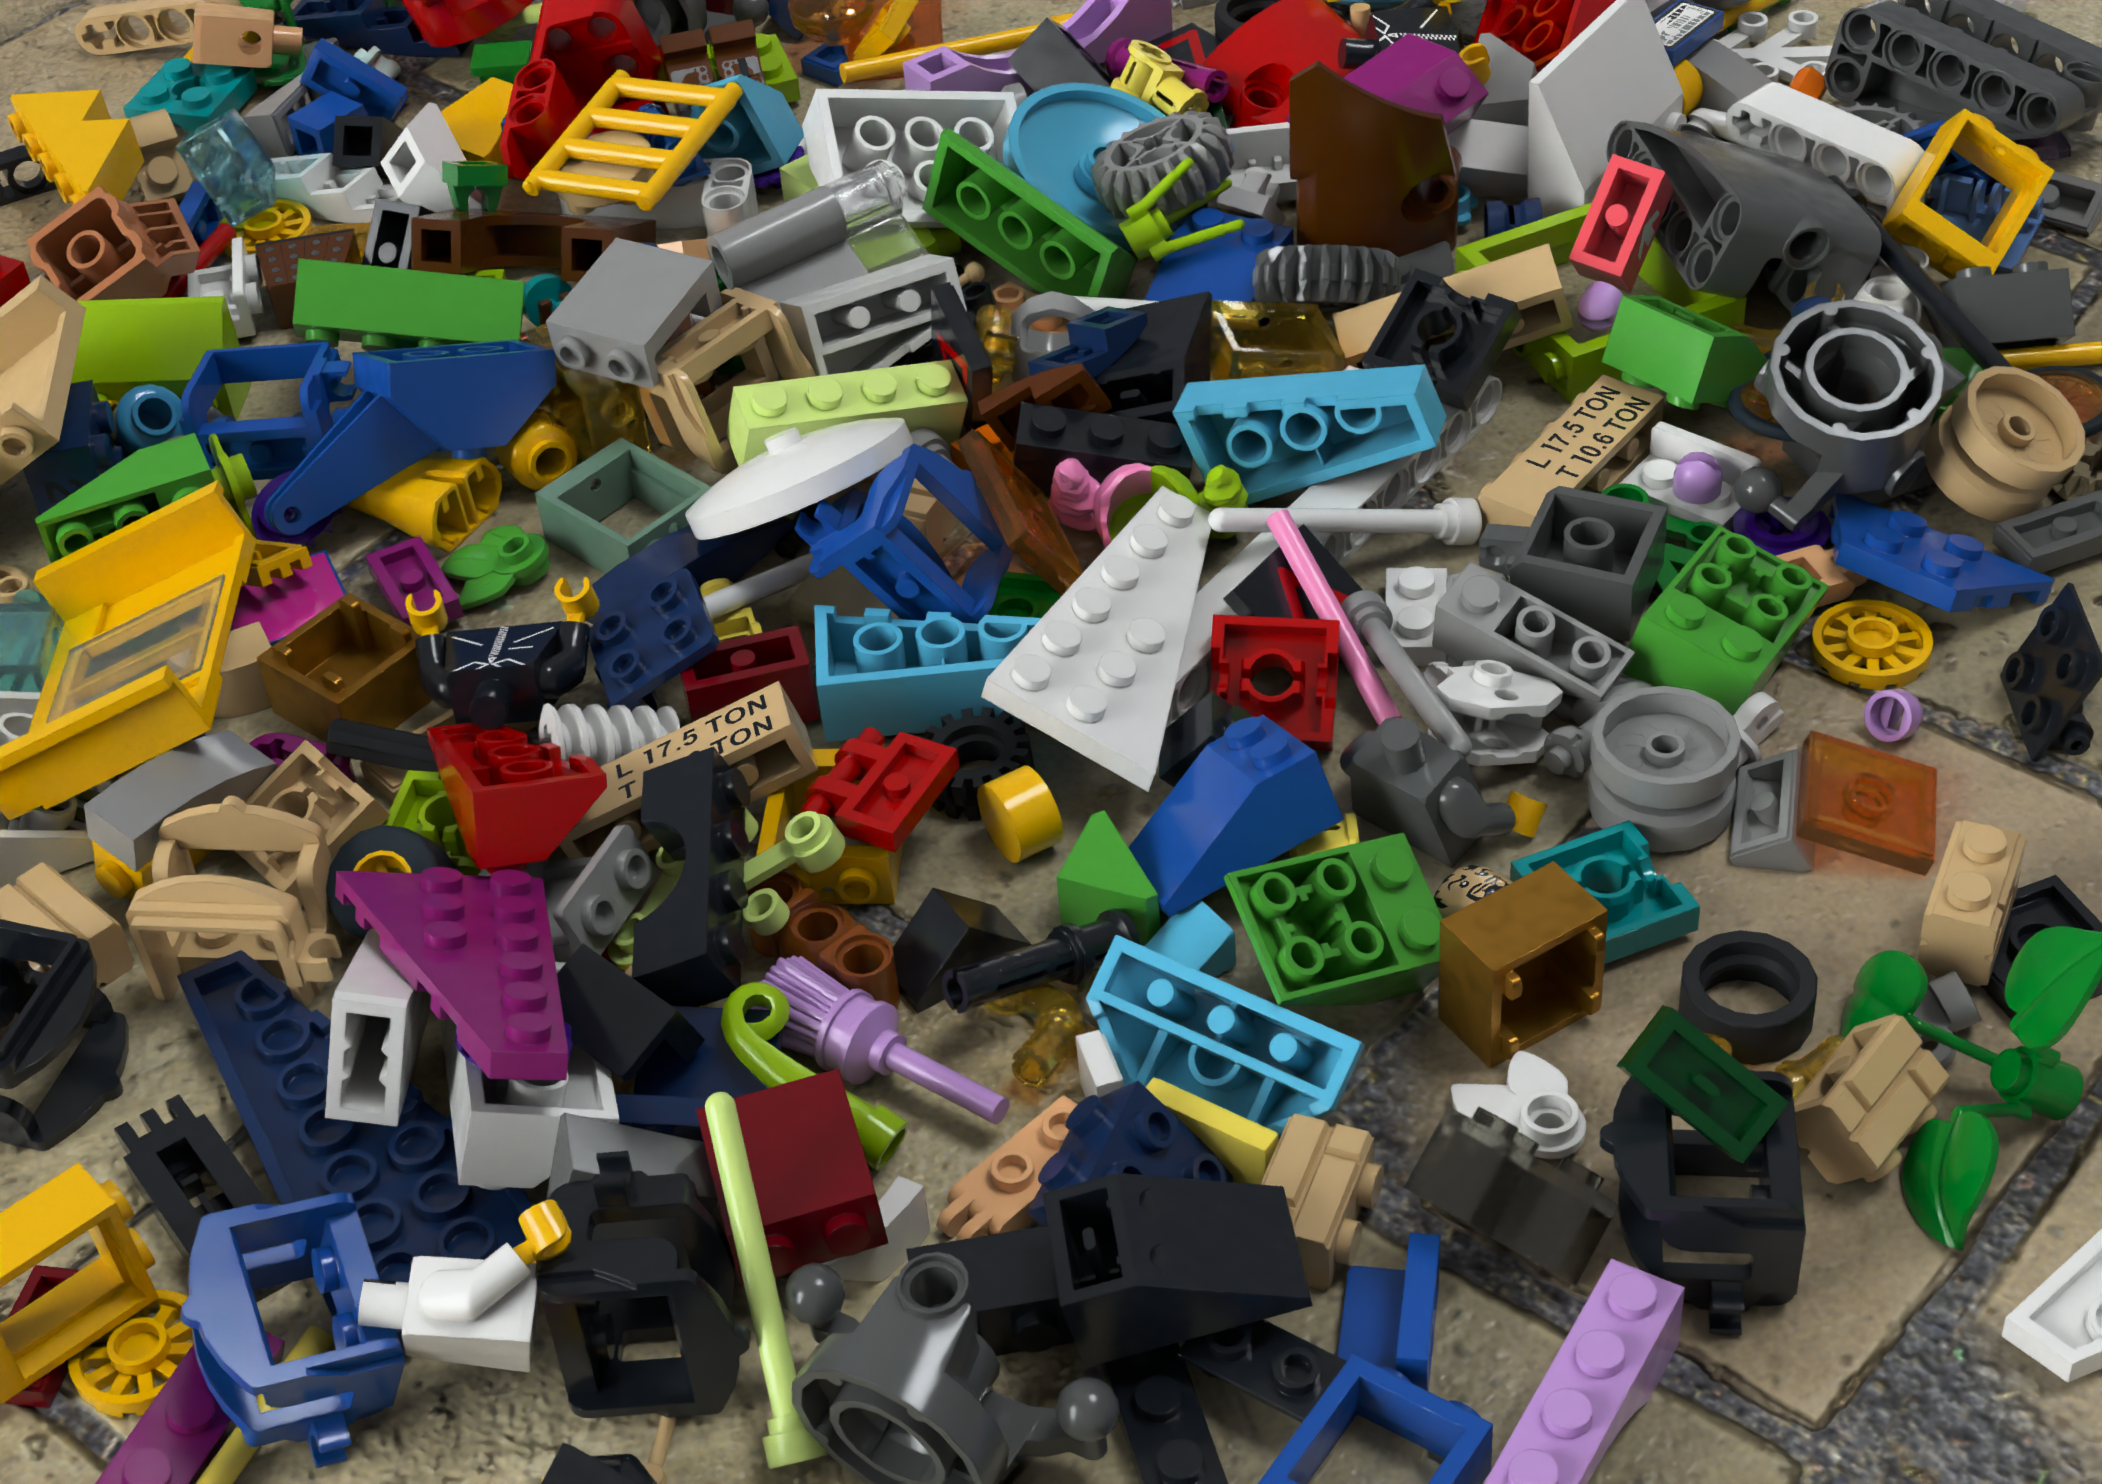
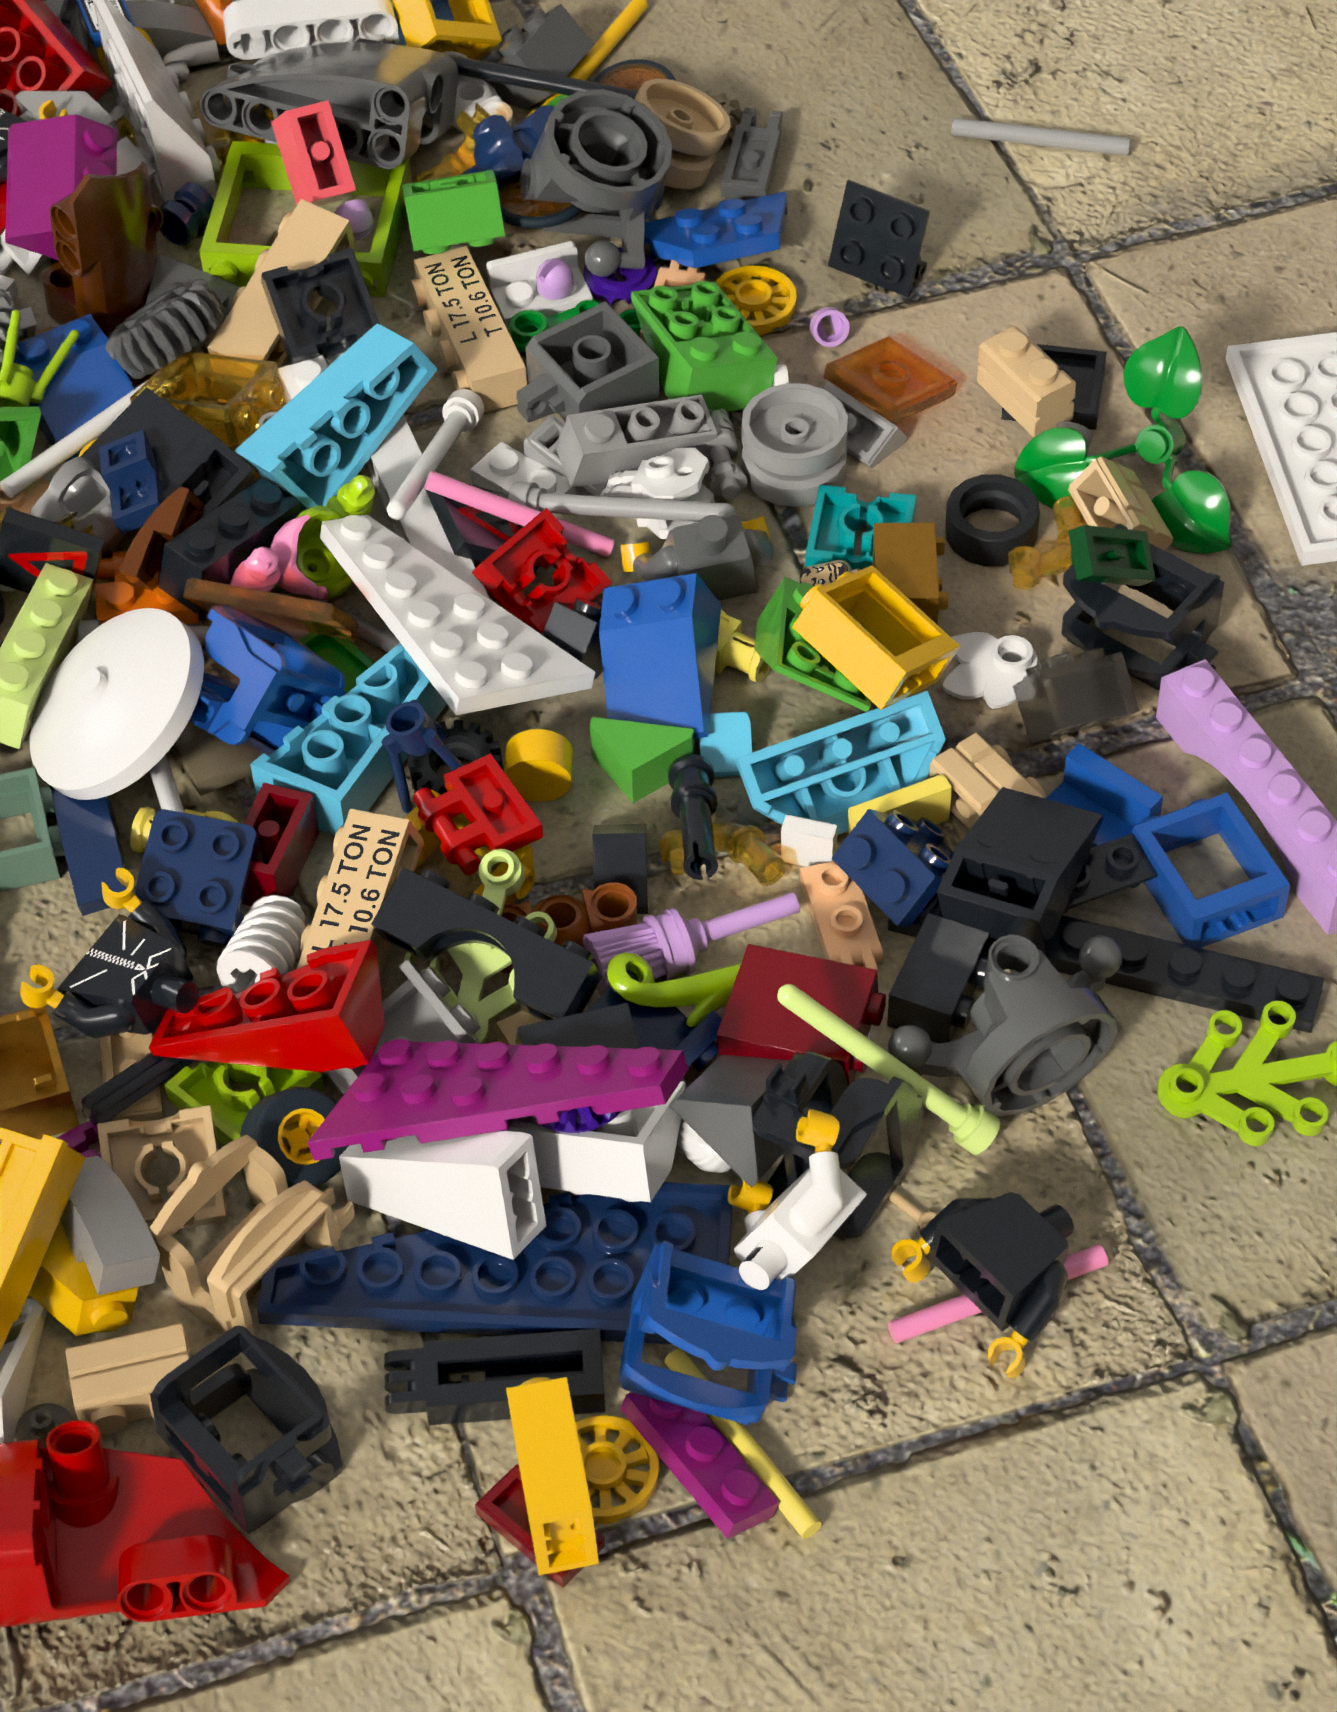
camera: 60 degrees left, 10 degrees up
none -> dark blue plant [381,700,464,813]
none -> yellow window [792,565,961,710]

